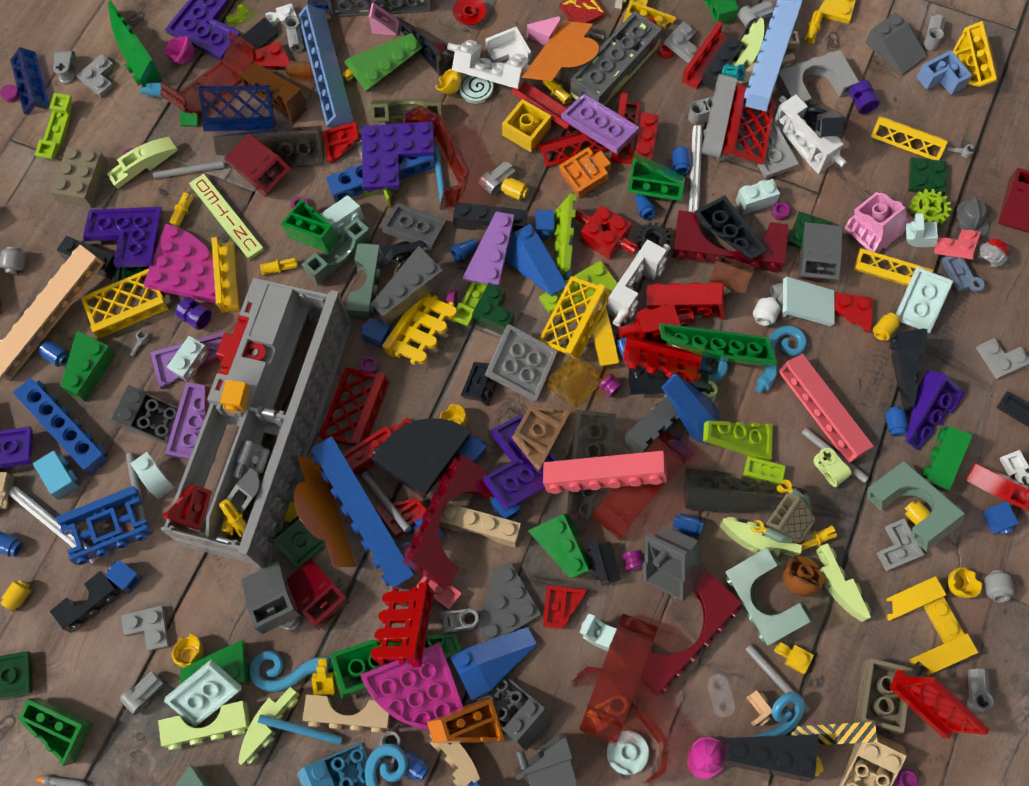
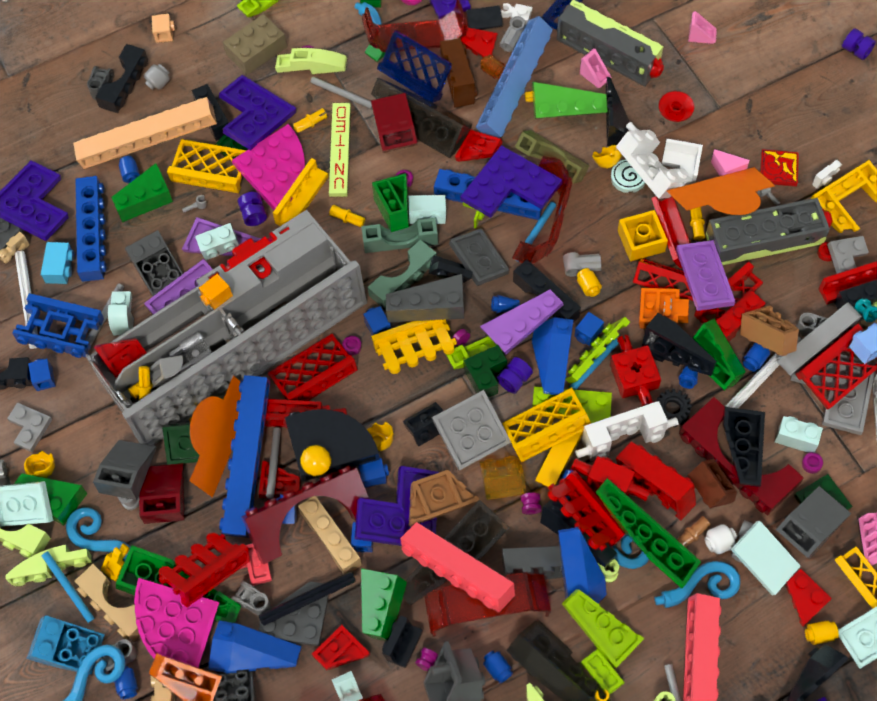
camera: 40 degrees right, 5 degrees down
none -> black axle [259,571,356,626]
none -> yellow hair [300,445,331,476]
none -> dark purple wheel [497,357,533,394]
none -> black wedge [641,313,717,376]
none -> medium nougat pin [677,516,711,548]
none -> medium nougat wedge [740,305,799,356]

